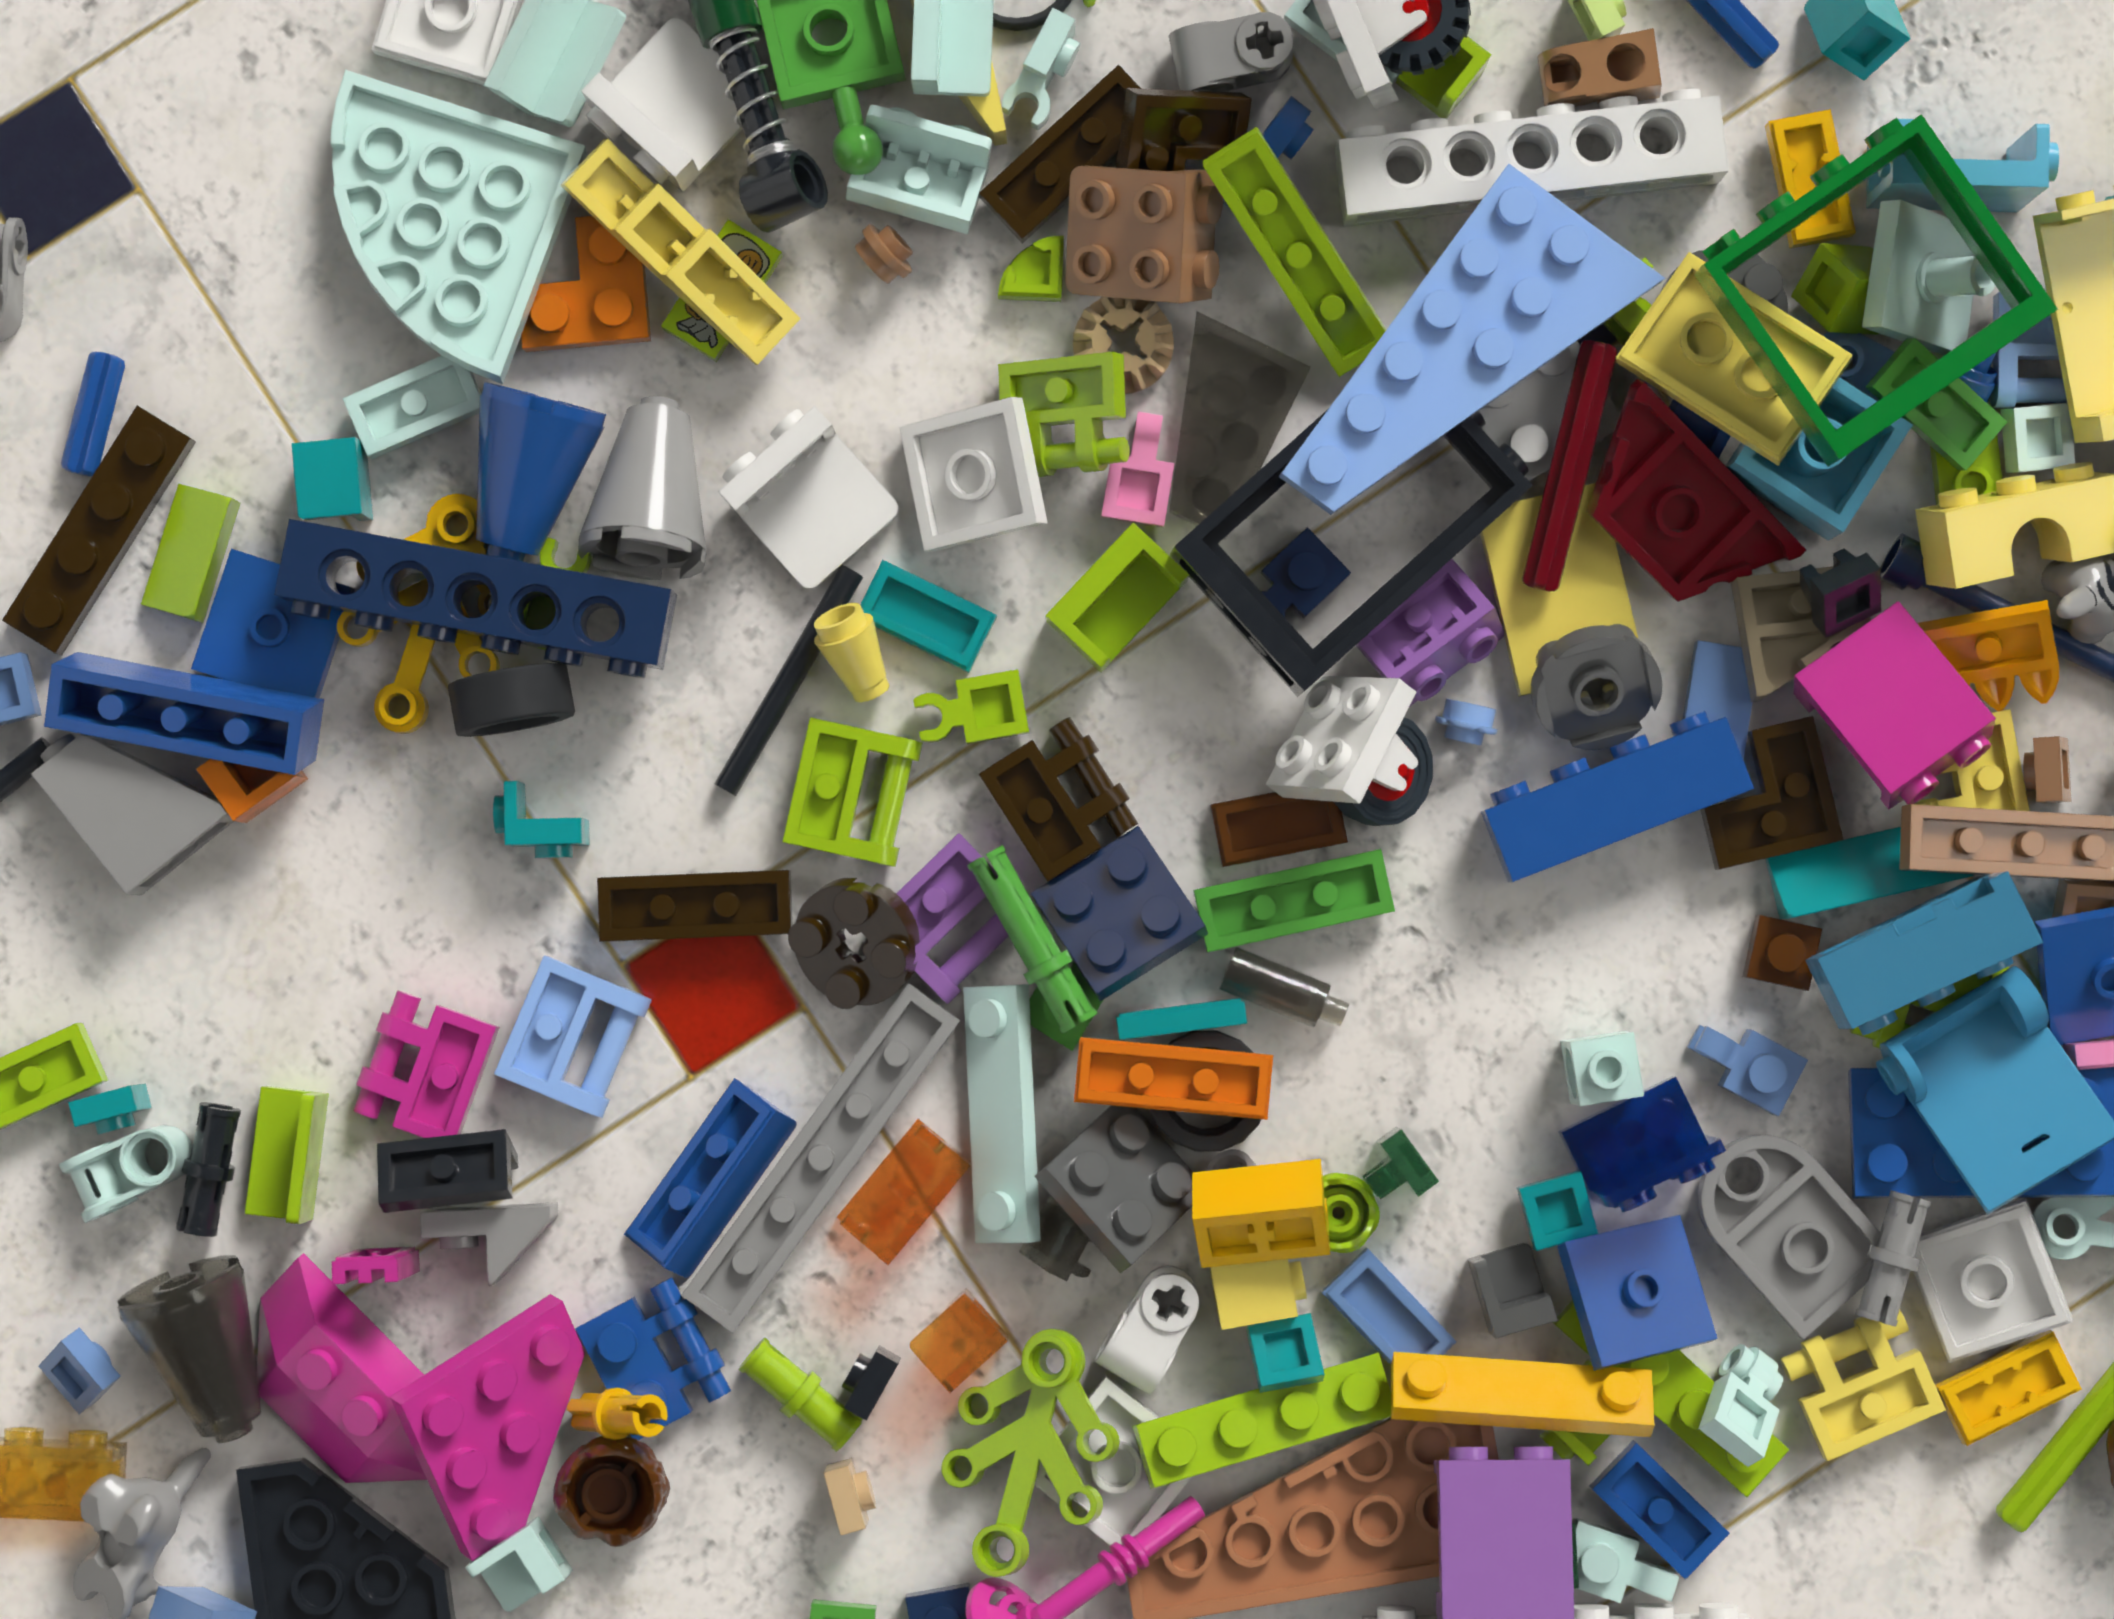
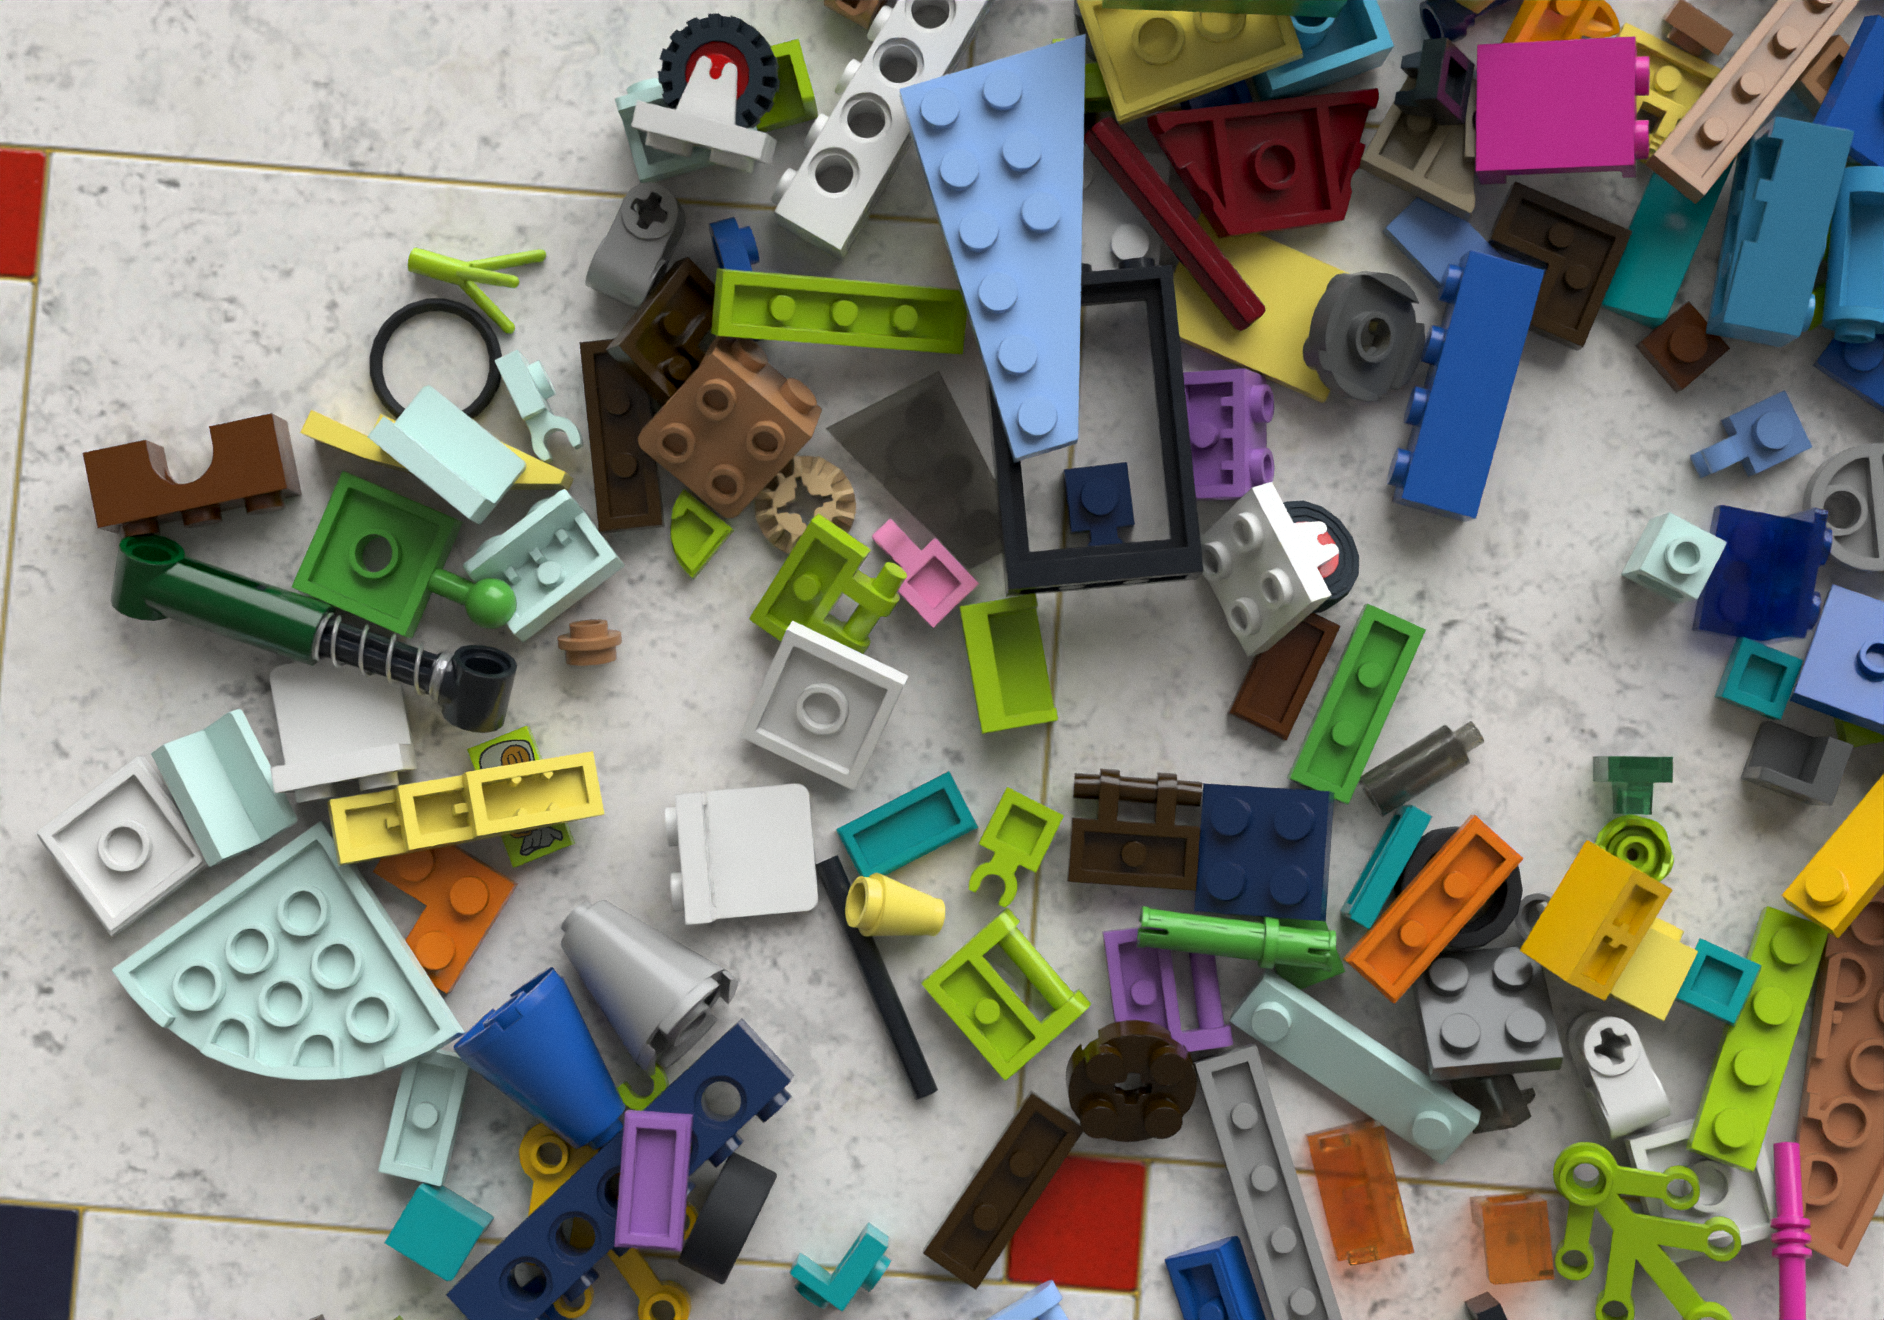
camera: 60 degrees left, 0 degrees up
medium blue tile [1321,1247,1457,1365] -> none
light blue plate [1435,698,1498,745] -> none
none -> medium lavender tile [615,1110,693,1251]

